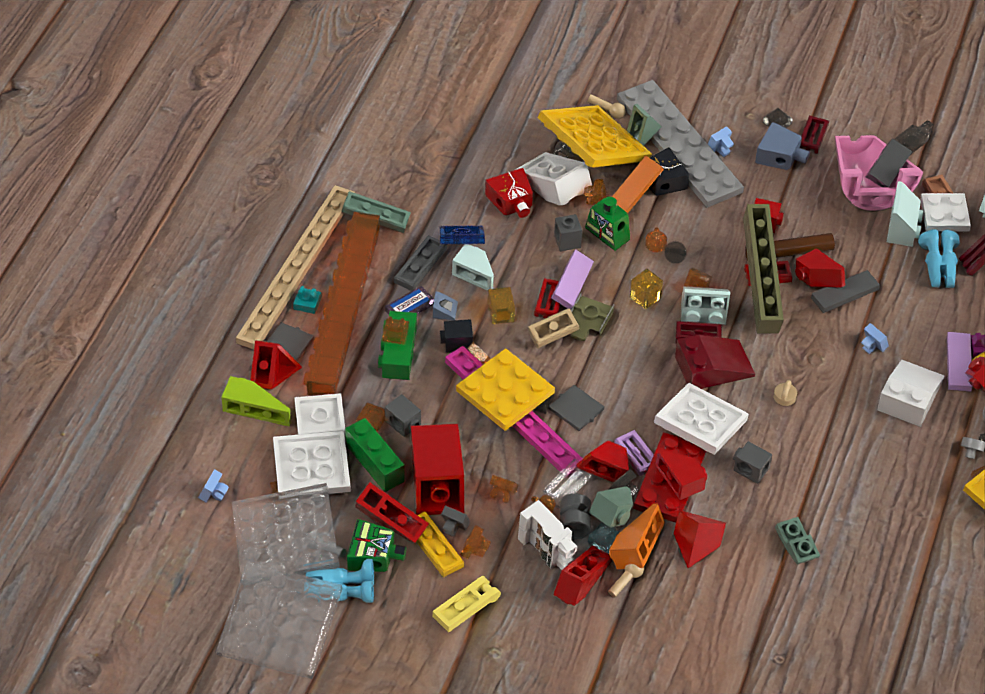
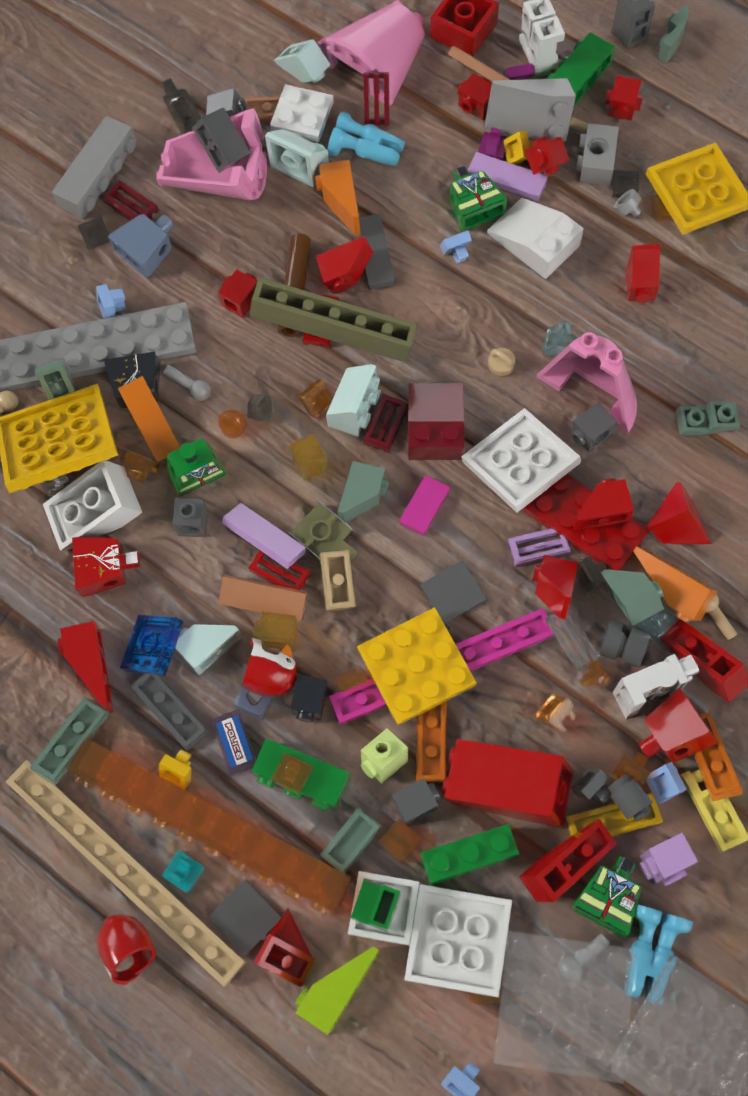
camera: 65 degrees left, 20 degrees up
none -> light grey brick [51,116,137,219]
none -> red slope [57,621,113,712]
none -> red piece [97,914,157,985]
none -> yellow tile [159,749,191,791]
none -> light grey bar [163,364,211,401]
none -> brick [206,88,248,117]
none -> nougat tile [218,574,308,621]
none -> red piece [241,638,297,697]
none -> orange slope [315,160,361,236]
none -> sand green tile [320,807,382,875]
none -> sand green slope [338,461,390,522]
none -> green piece [350,880,401,932]
none -> yellowish green brick [361,728,408,784]
none -> dark pink tile [399,475,450,536]
none -> orange tile [416,701,447,783]
none -> torso [450,167,507,232]
none -> bright pink cone [537,332,637,435]
none -> clear light blue tile [542,321,577,357]
none -> dark grey brick [608,774,653,822]
none -> red slope [625,244,660,303]
none -> red torso [638,688,718,762]
none -> lavender brick [639,833,698,886]
none -> light blue tile [644,762,687,804]
none -> orange tile [693,712,743,802]

